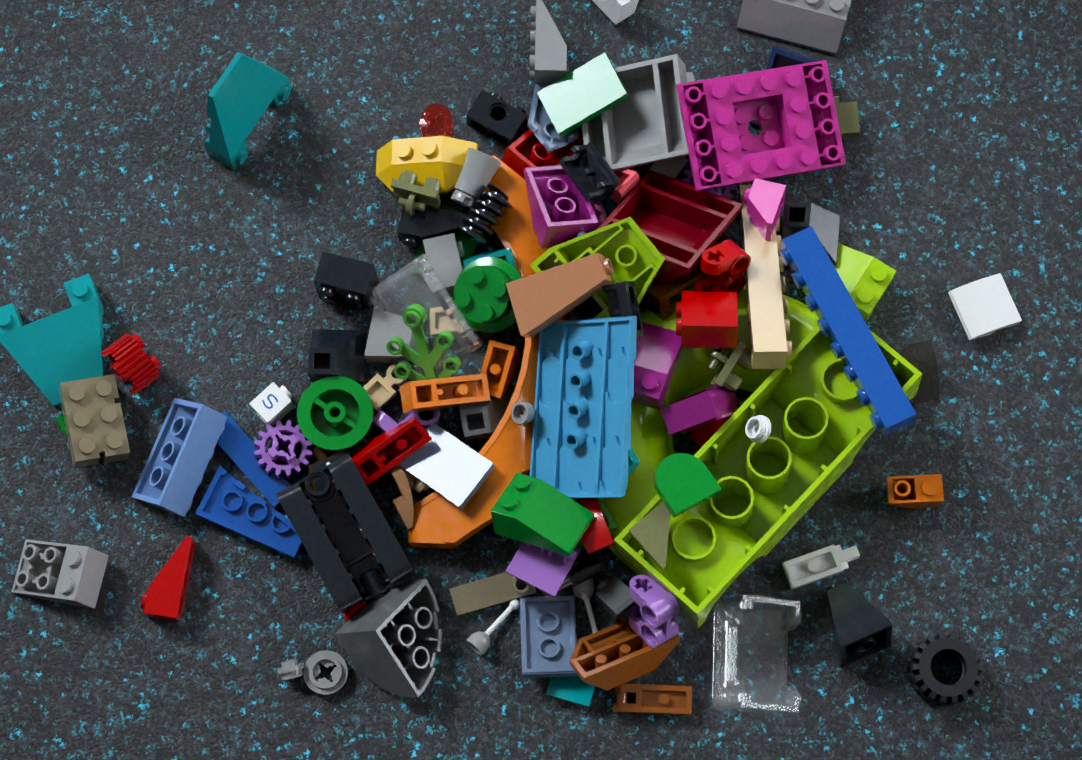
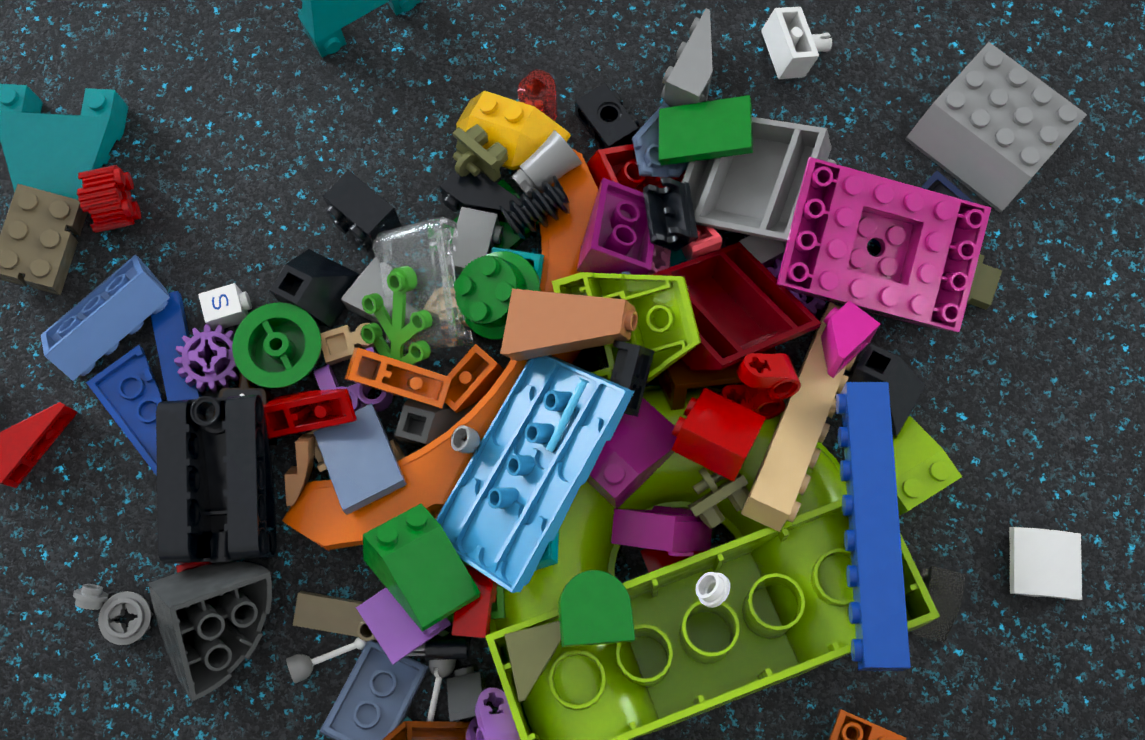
camera: 30 degrees right, 0 degrees up
none -> medium azure piece [546,376,590,453]

